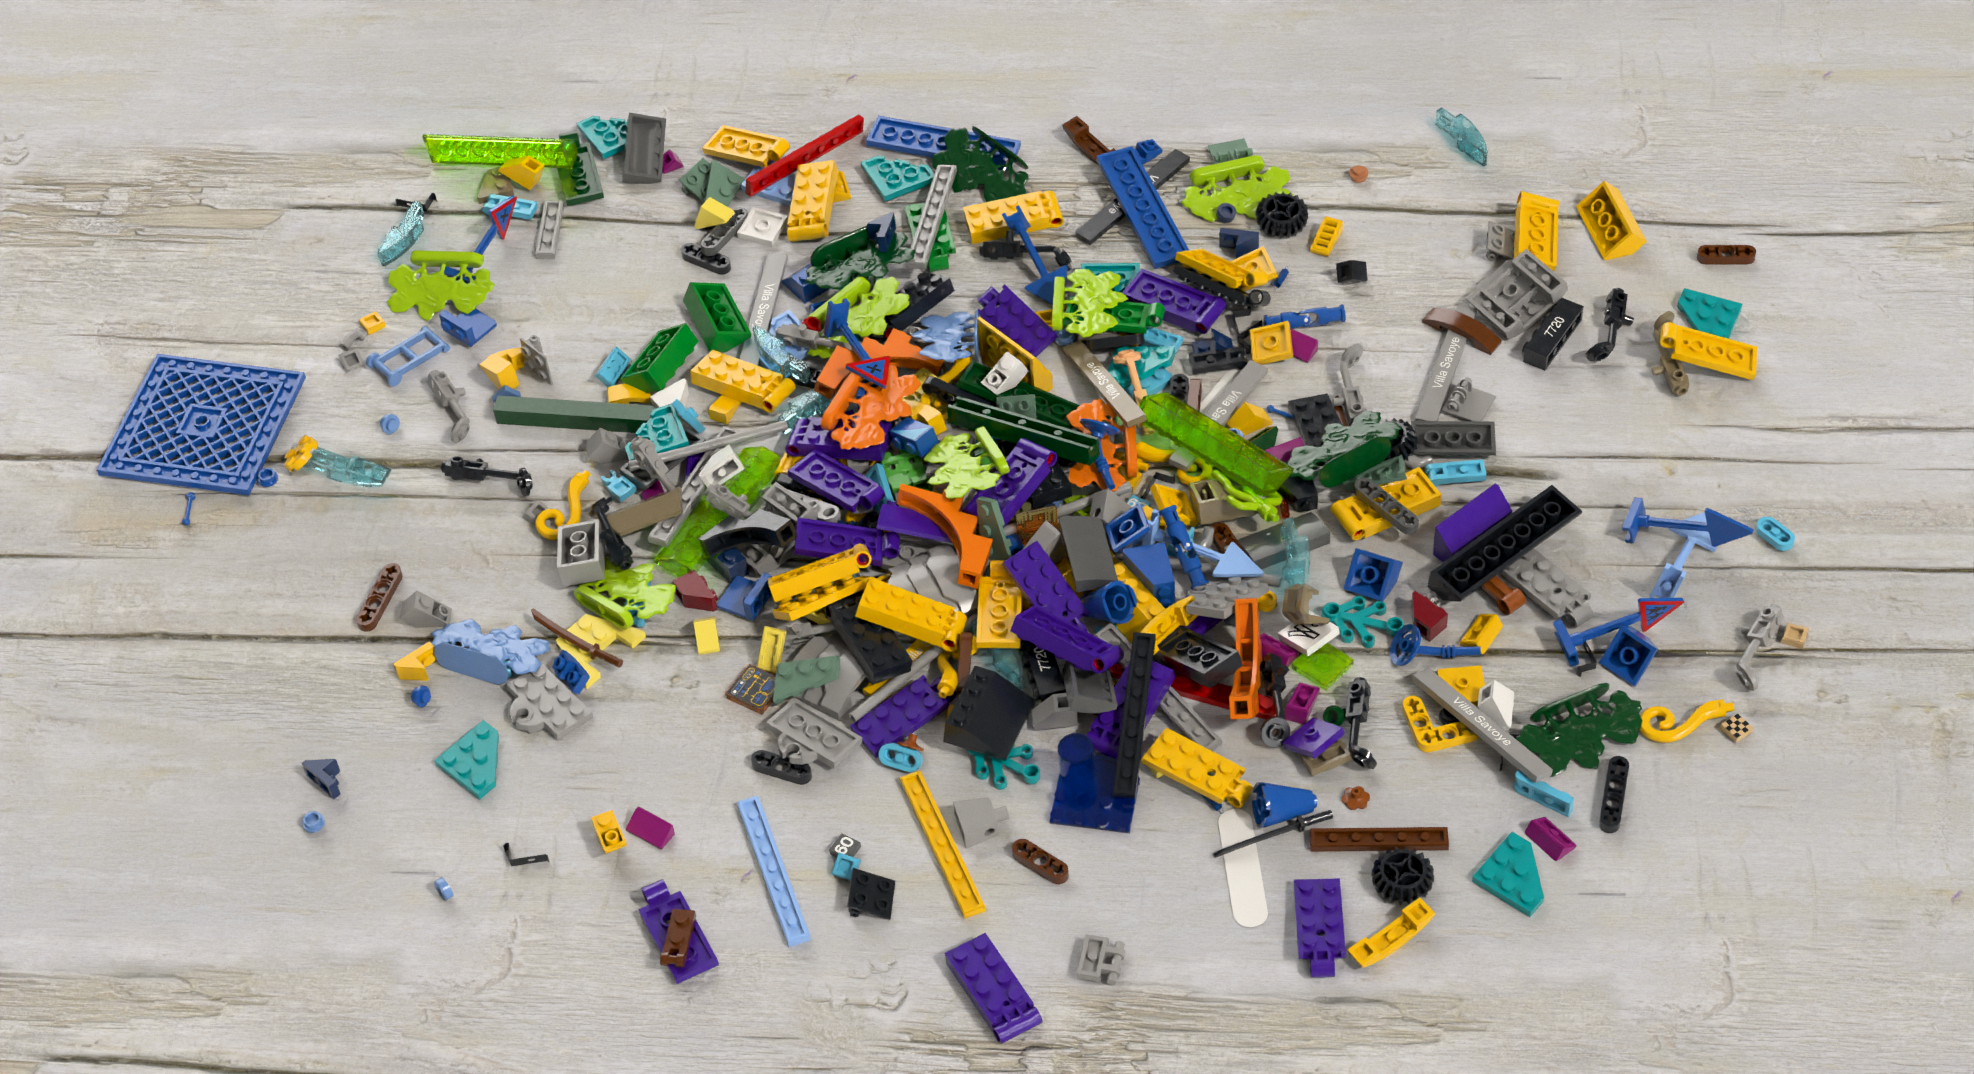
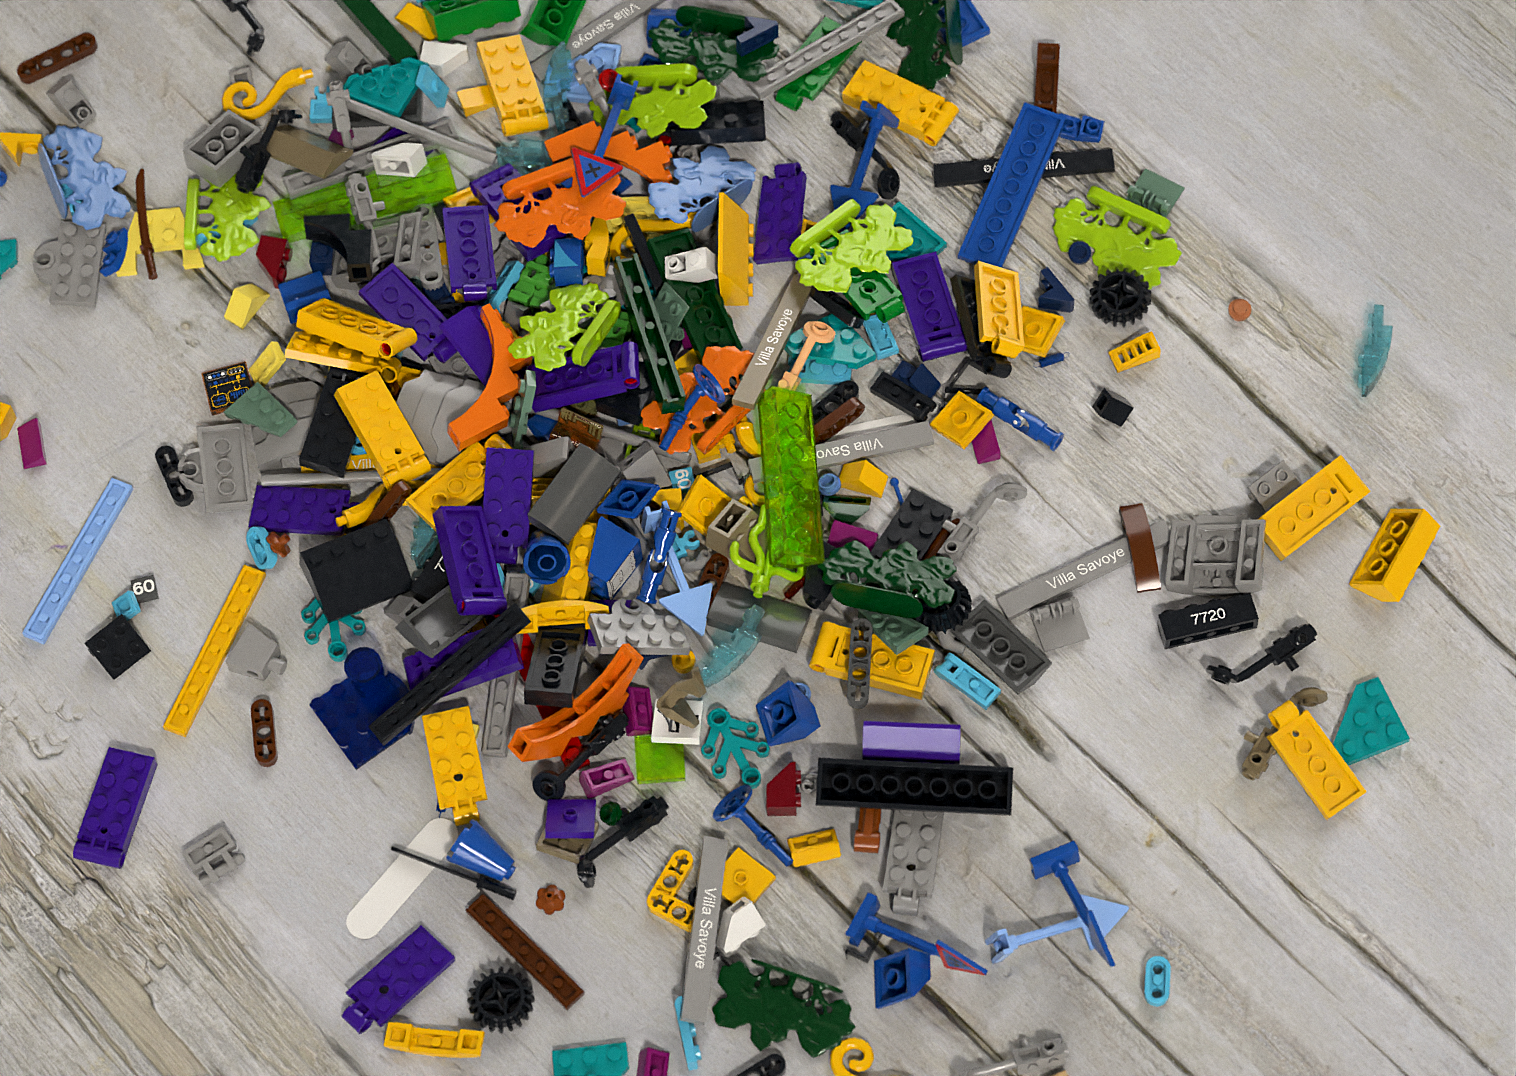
camera: 45 degrees right, 15 degrees up
reddish brown beam [1697,245,1756,265] -> none

